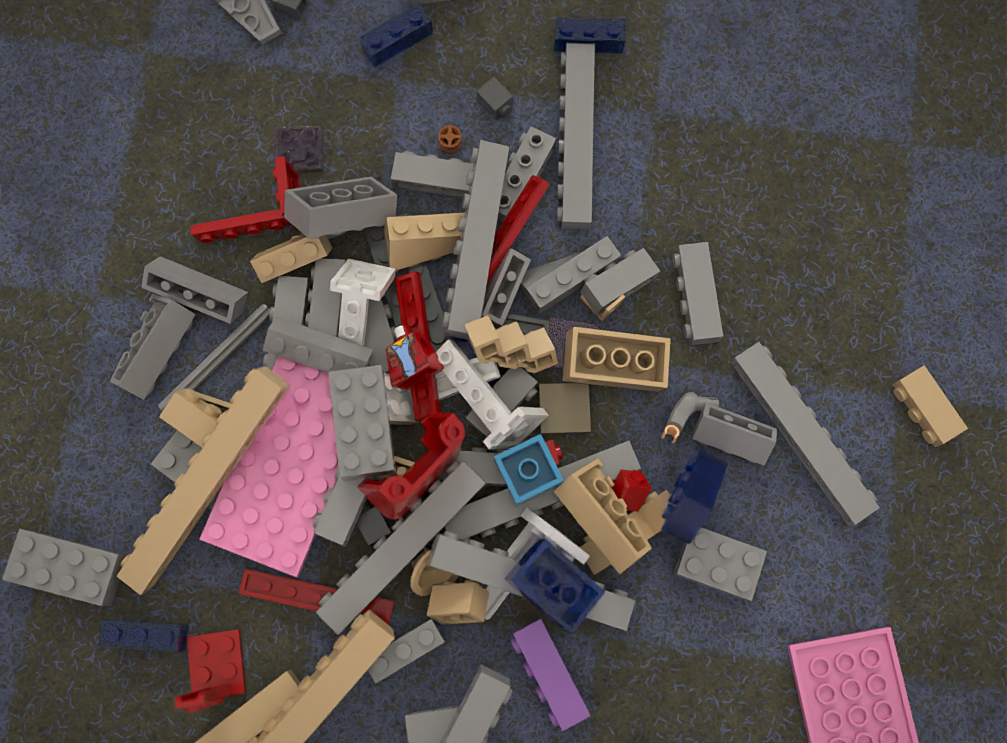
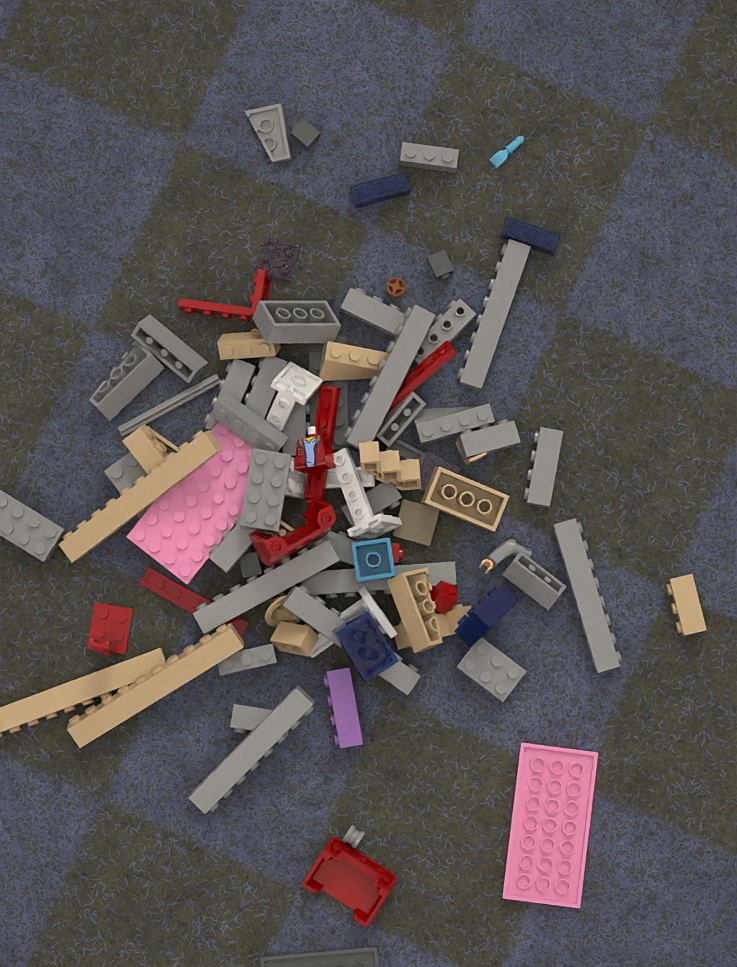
camera: 20 degrees right, 5 degrees up
clear blue brick [98,619,189,652] -> none

